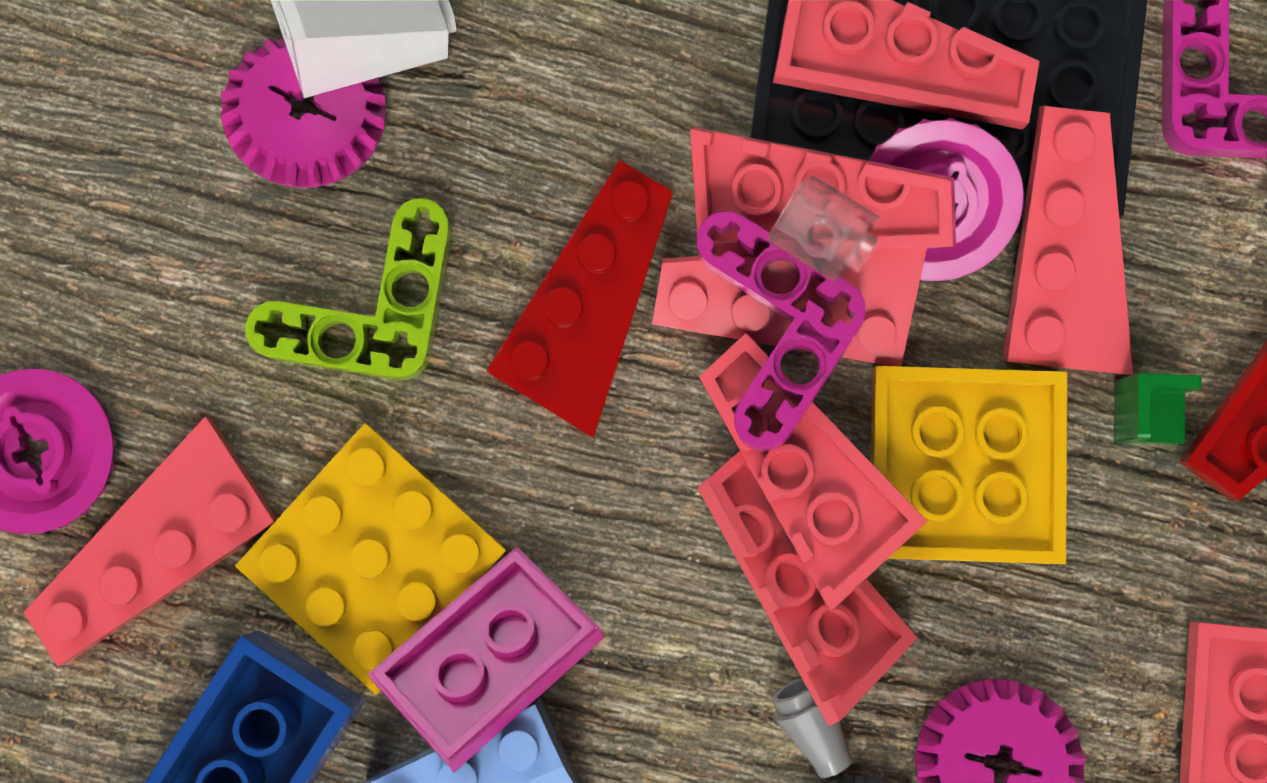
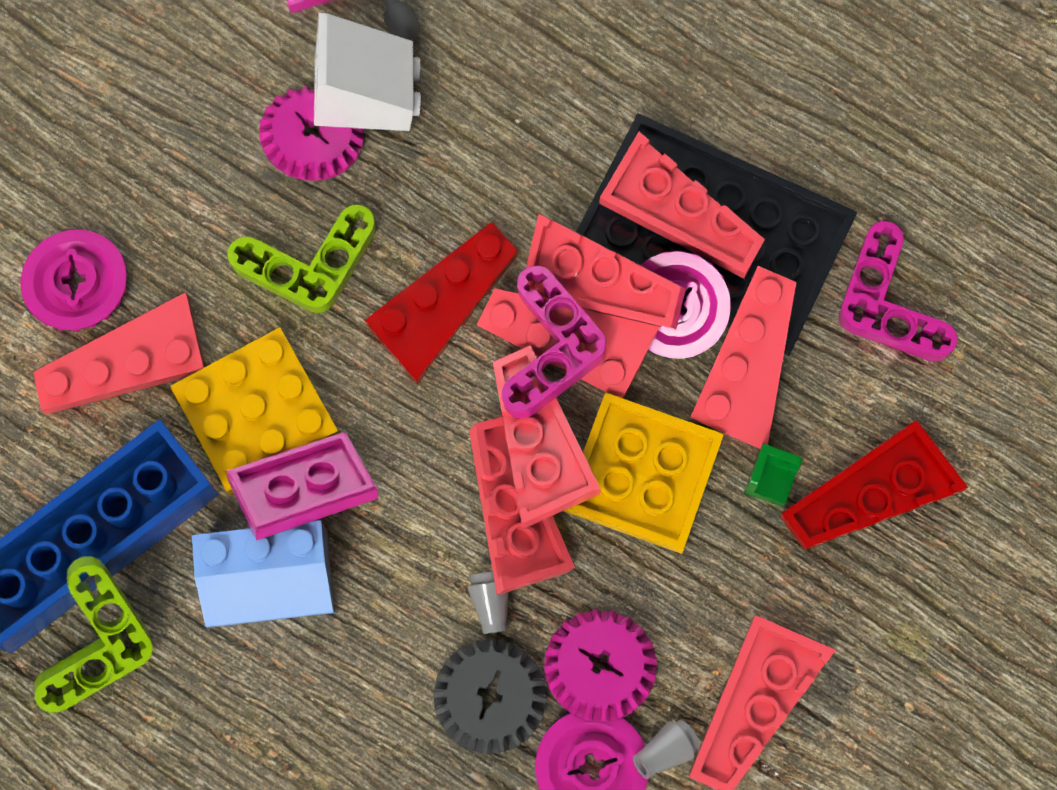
camera: 20 degrees right, 10 degrees down
clear brick [766,175,880,281] -> none

